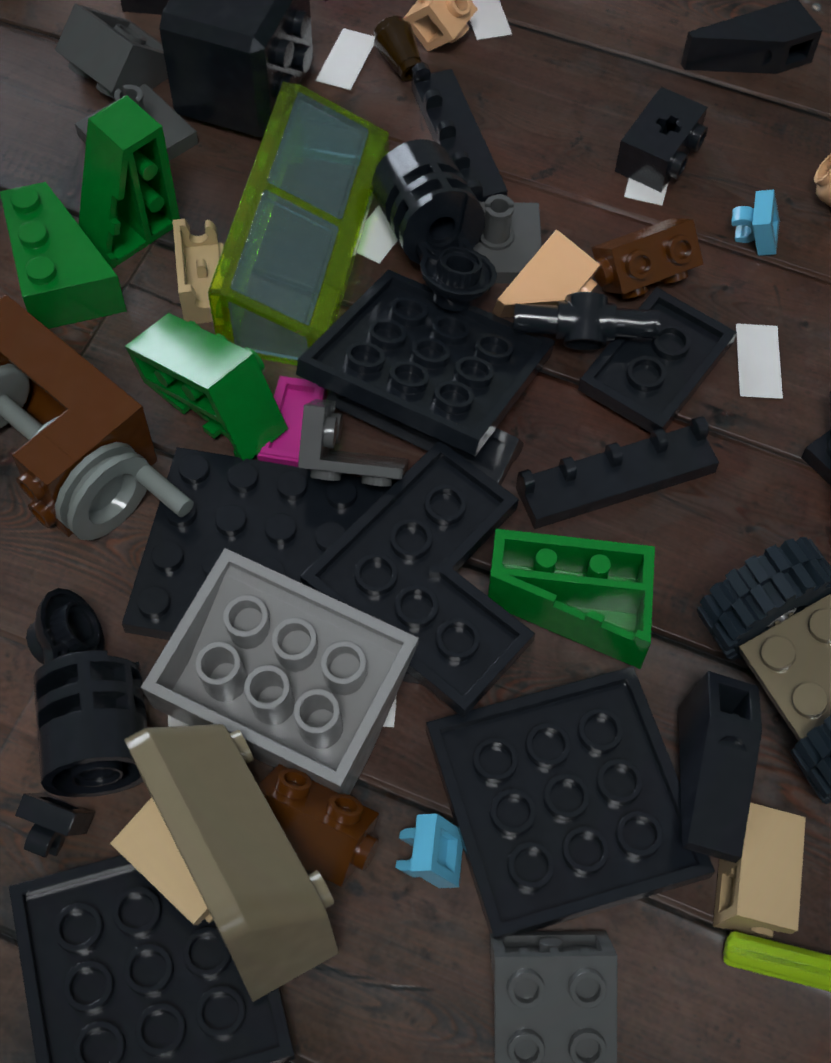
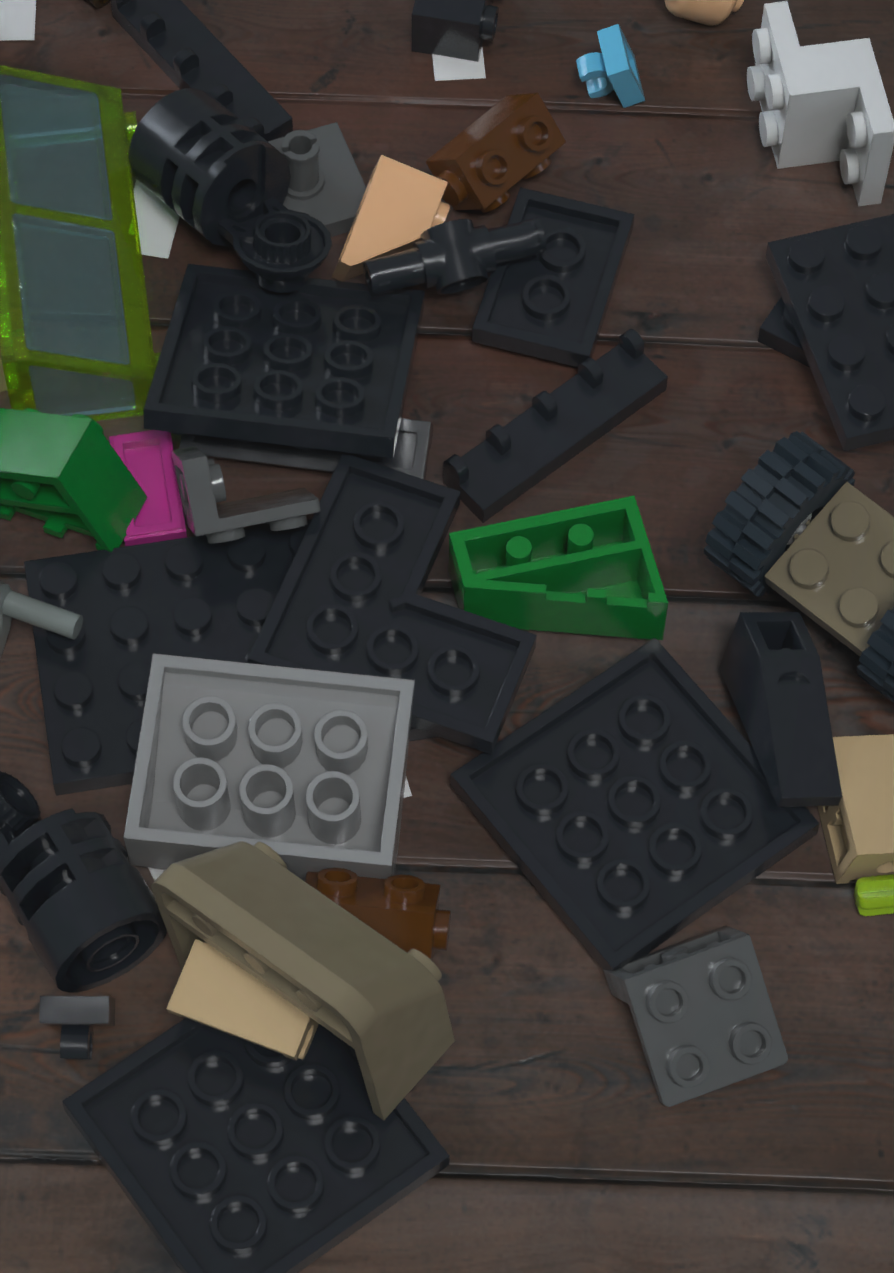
camera: 20 degrees left, 0 degrees up
medium azure tile [396,813,463,888] -> none
white sticker [736,324,783,399] -> none

